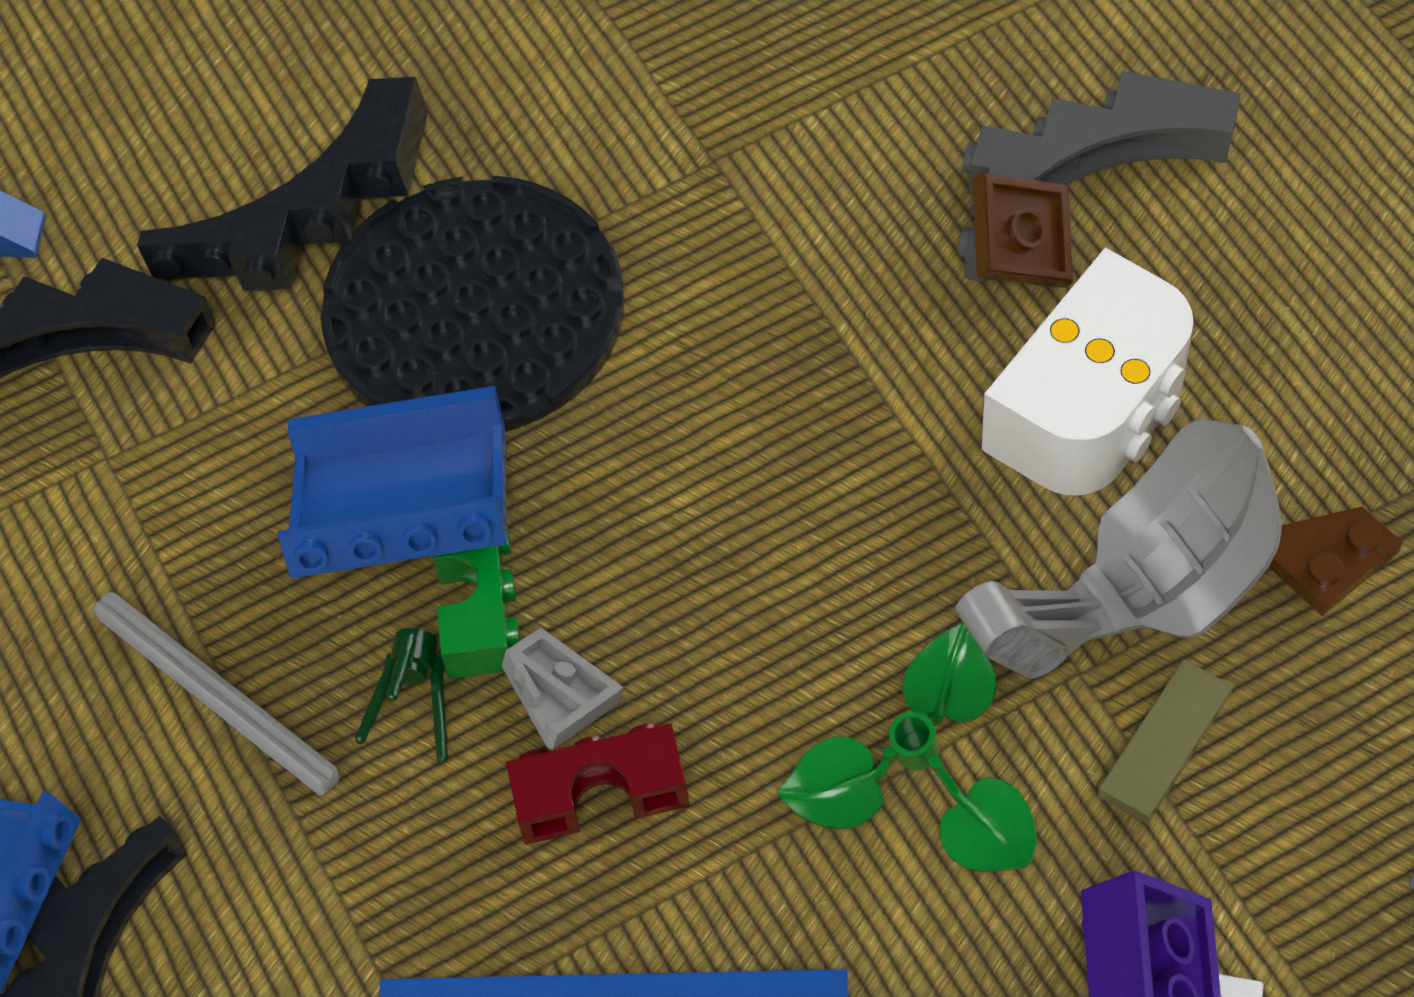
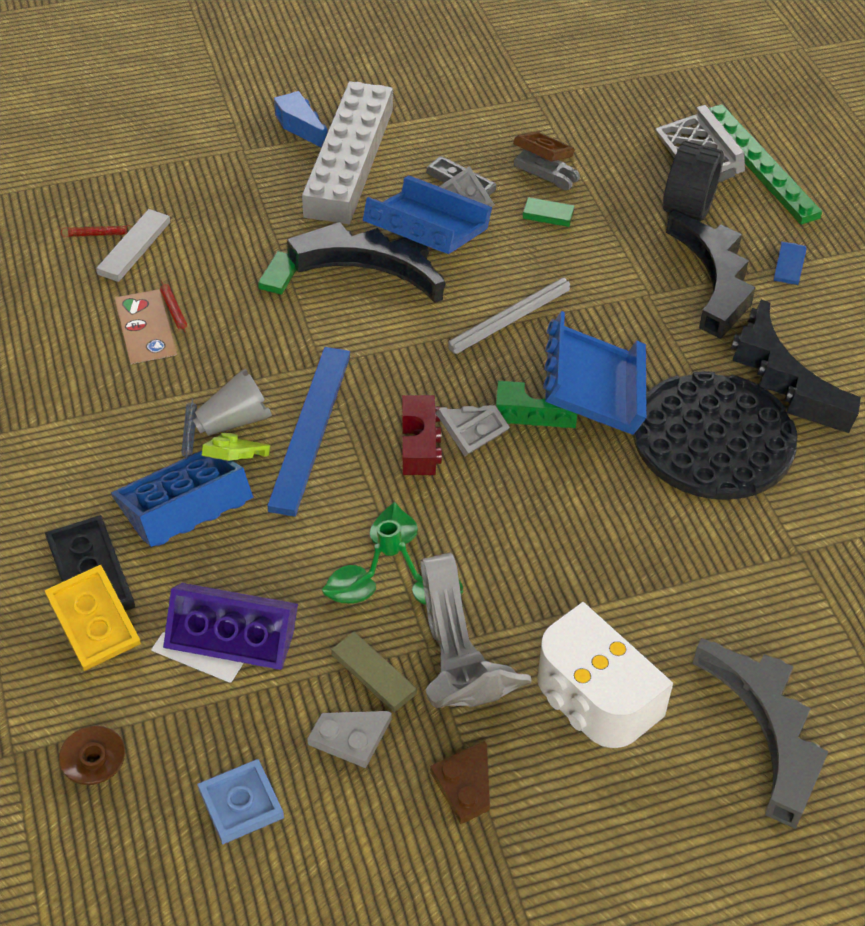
camera: 95 degrees right, 10 degrees down
dark green plant [355,628,448,764] -> none
reddish brown tile [973,173,1073,288] -> none
none -> light grey wing [308,711,392,768]

